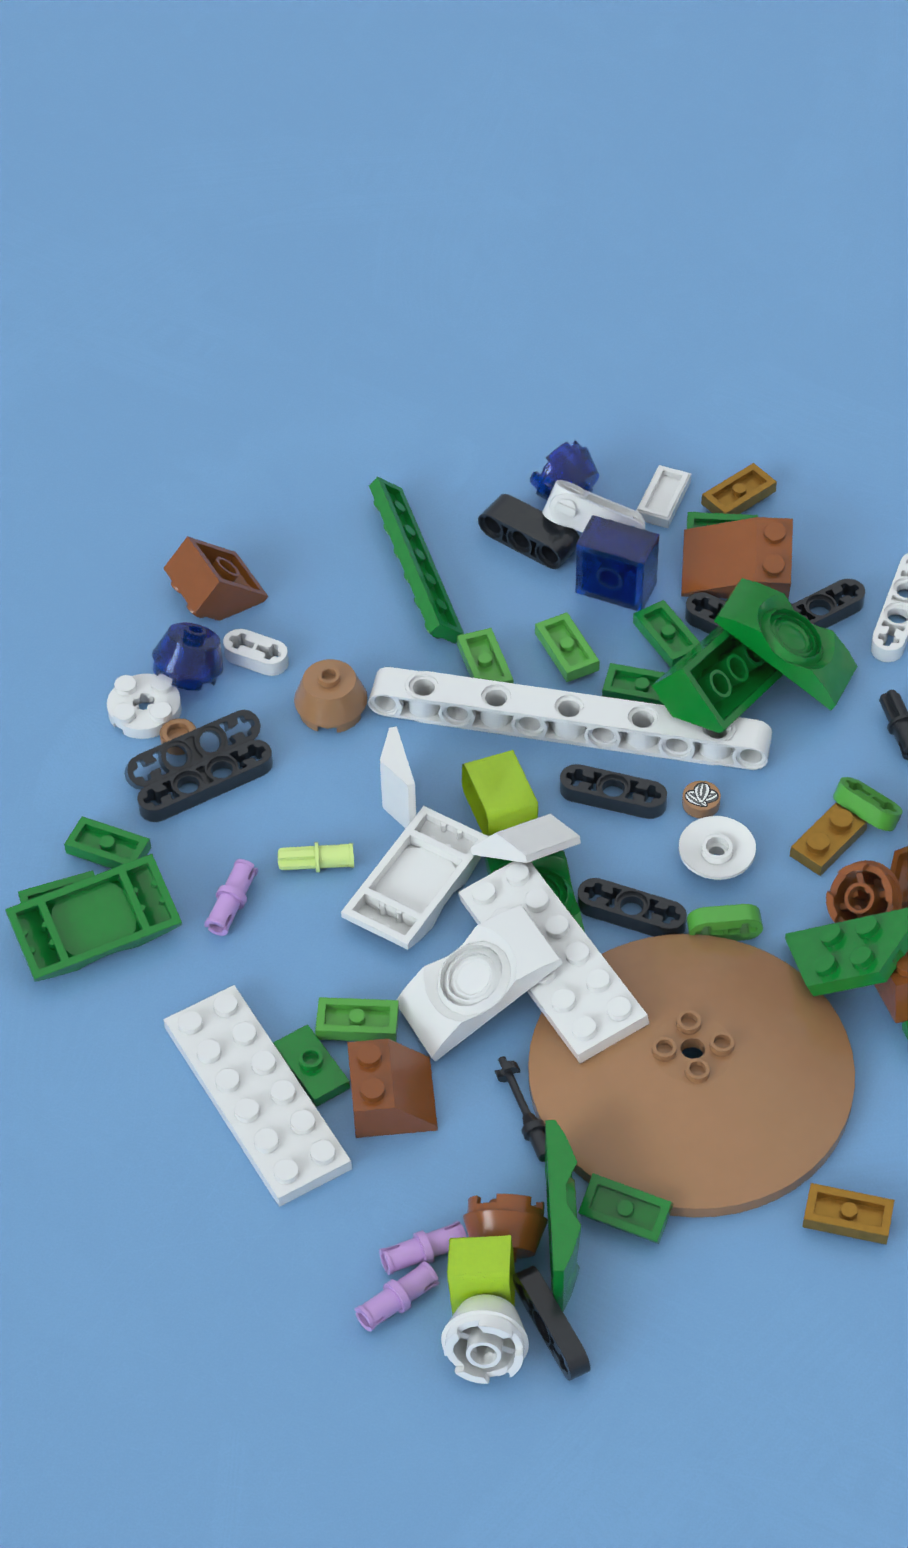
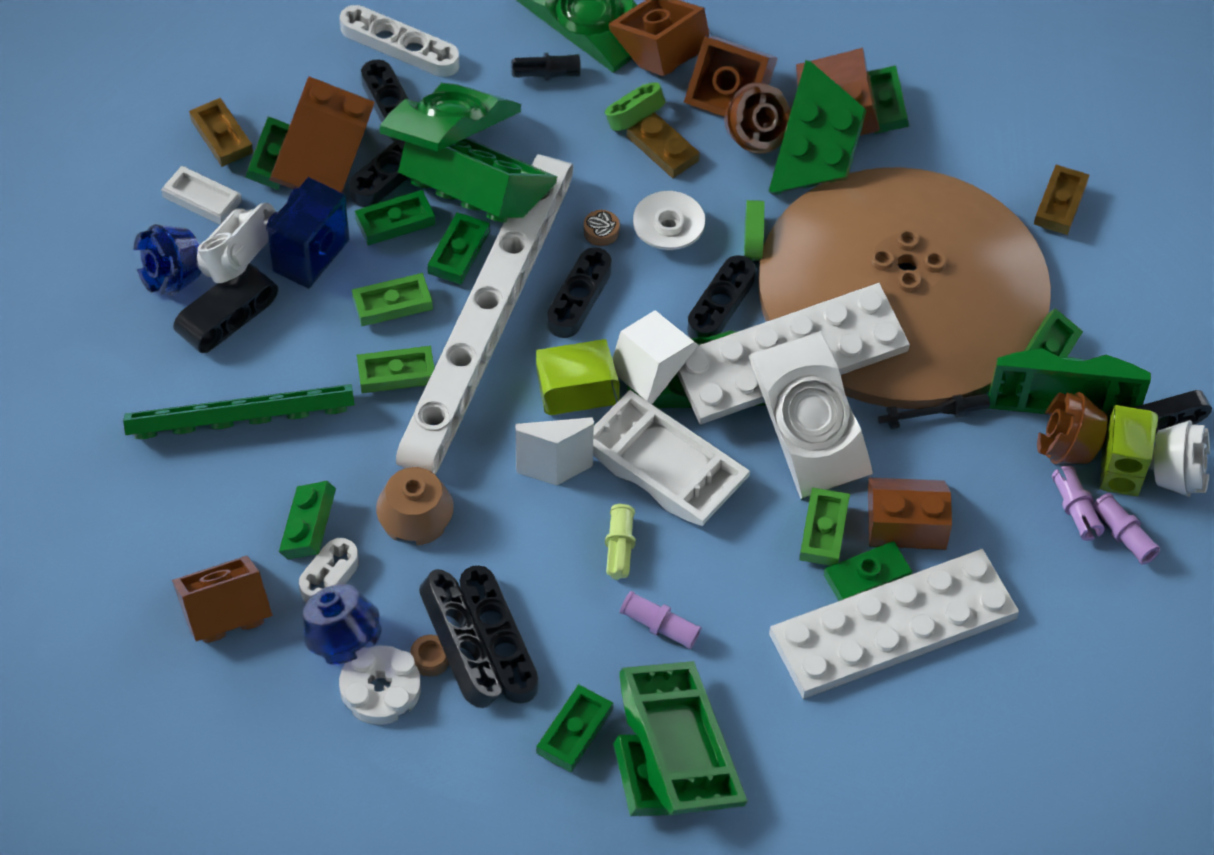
camera: 85 degrees left, 5 degrees up
none -> green plate [279,480,336,560]

